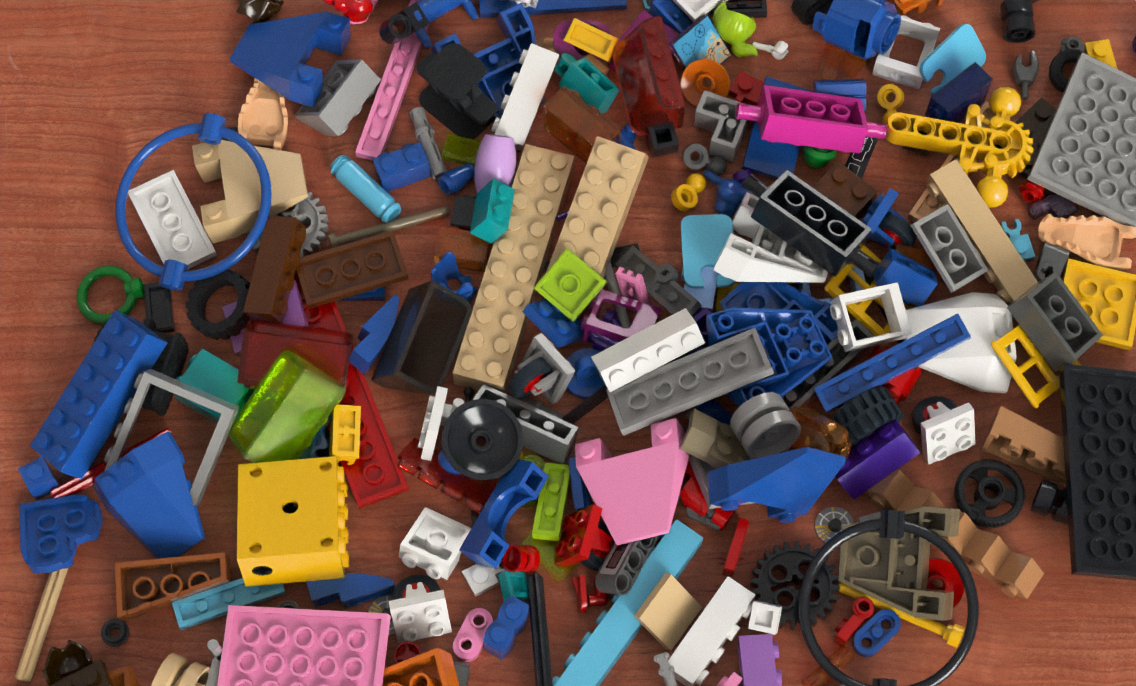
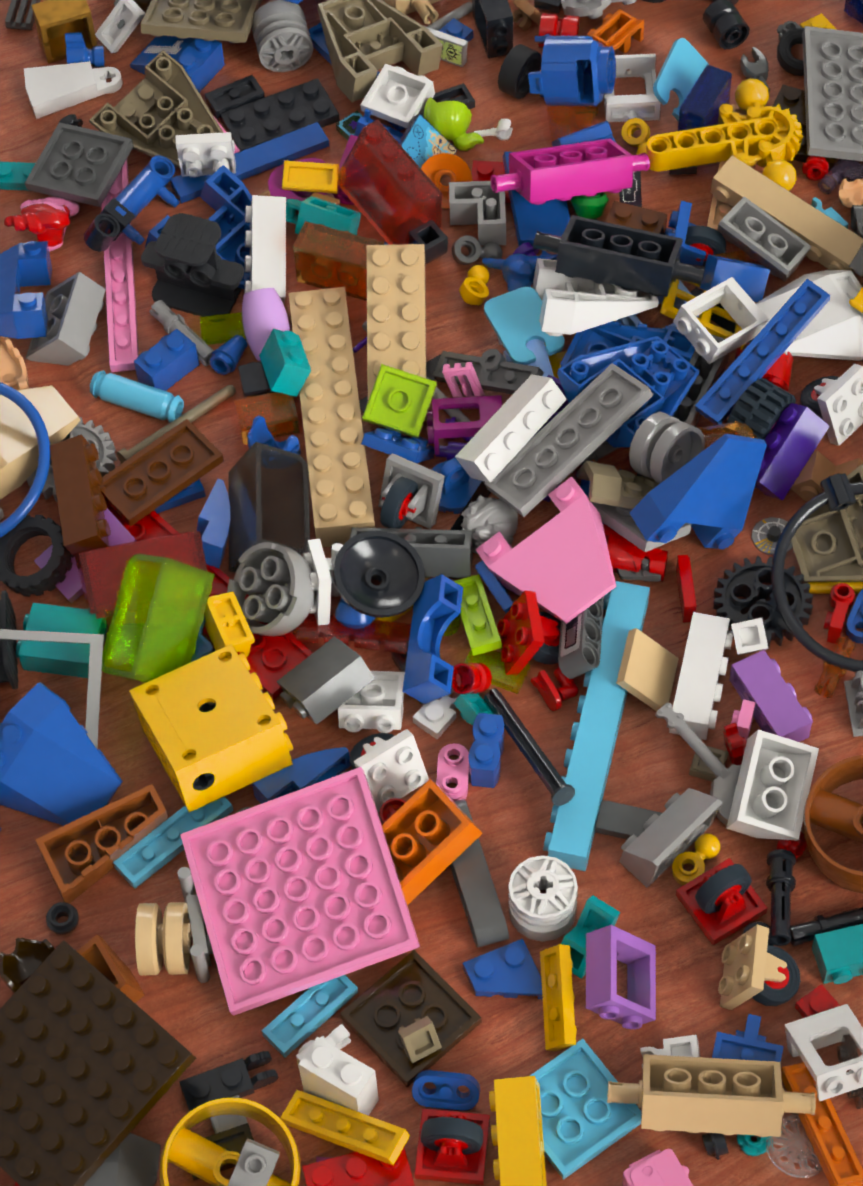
camera: 20 degrees left, 10 degrees down
none -> light grey cylinder [227,542,315,636]
none -> dark grey brick [277,636,375,725]
none -> light grey hair [461,495,518,554]

